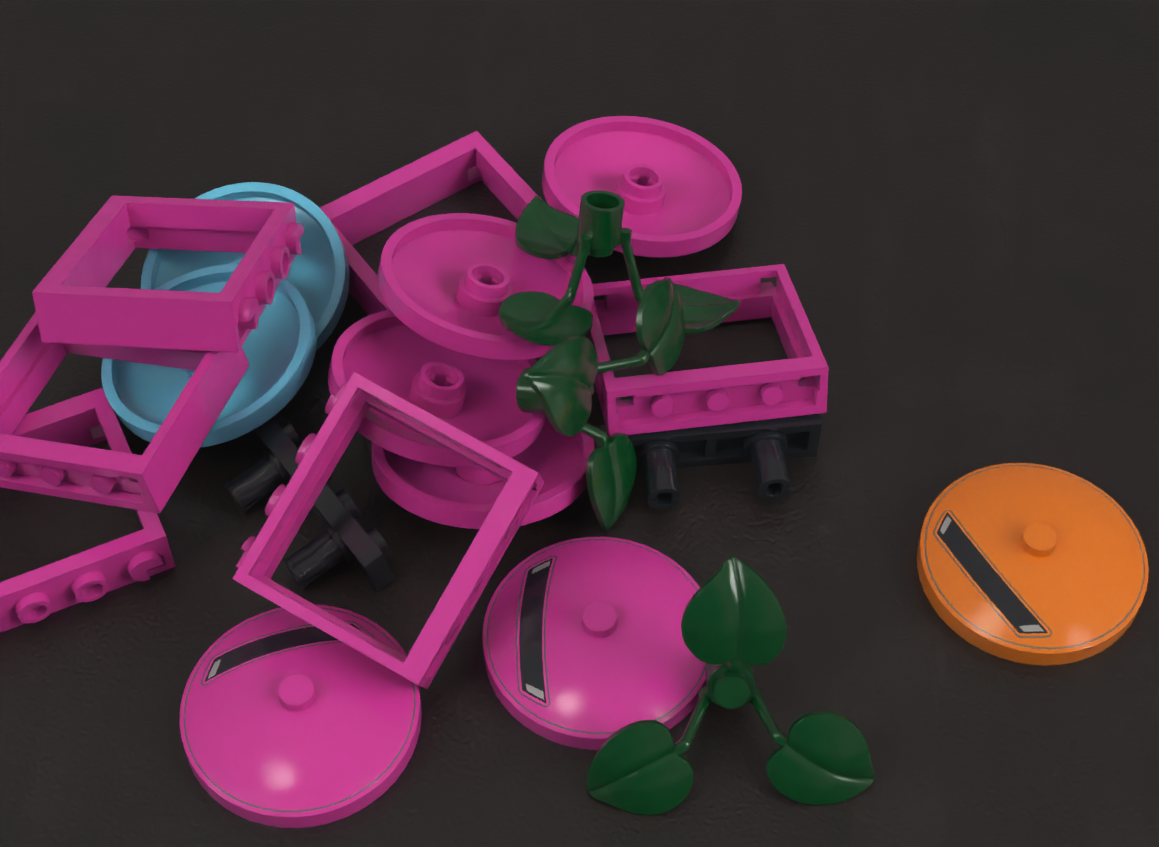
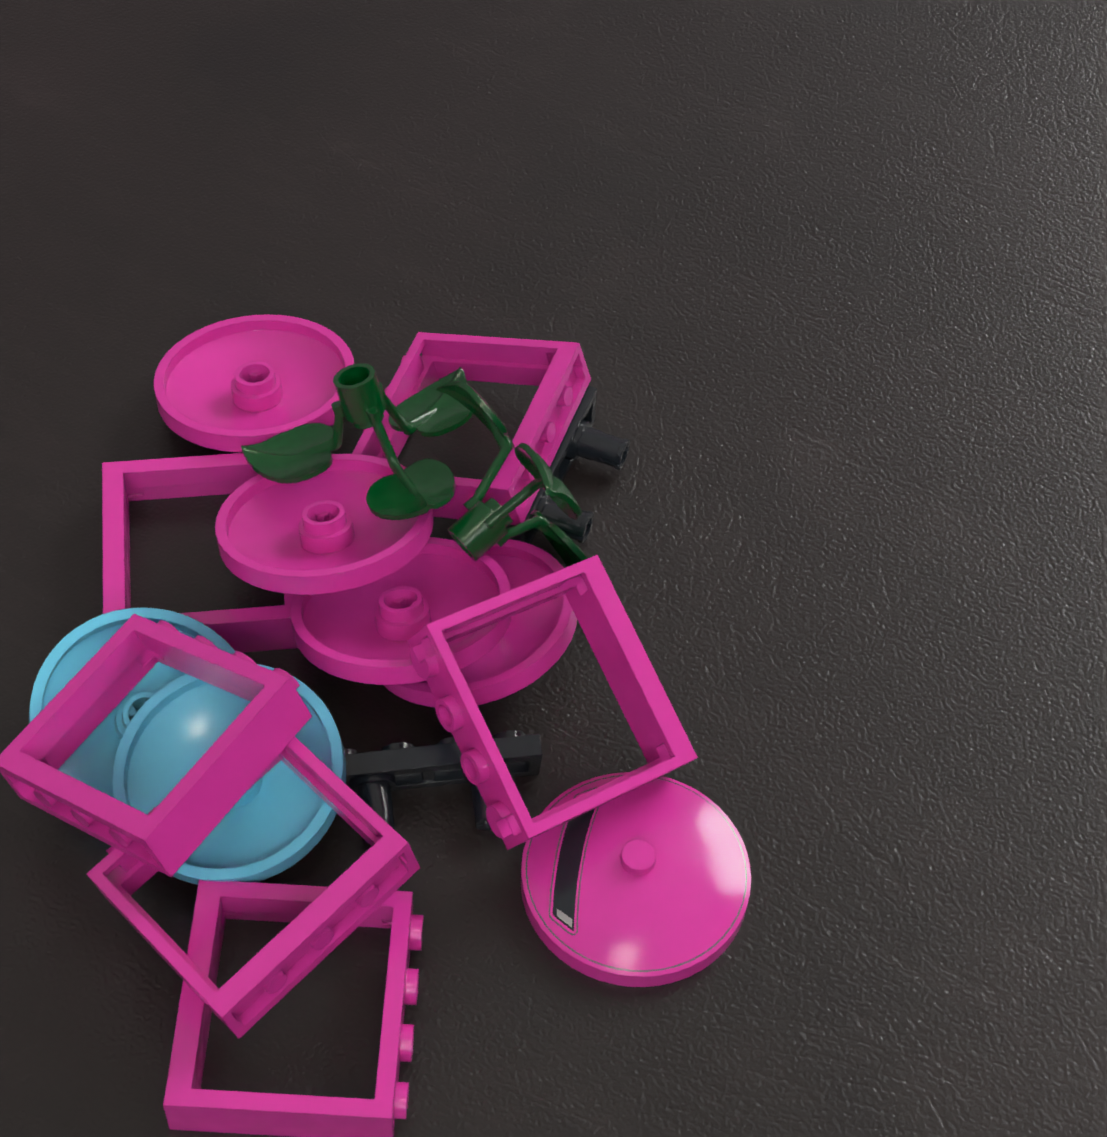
camera: 65 degrees left, 0 degrees up
dark pink dish [482,536,707,750] -> none
dark green plant [586,555,876,815] -> none
orange dish [917,463,1149,666] -> none

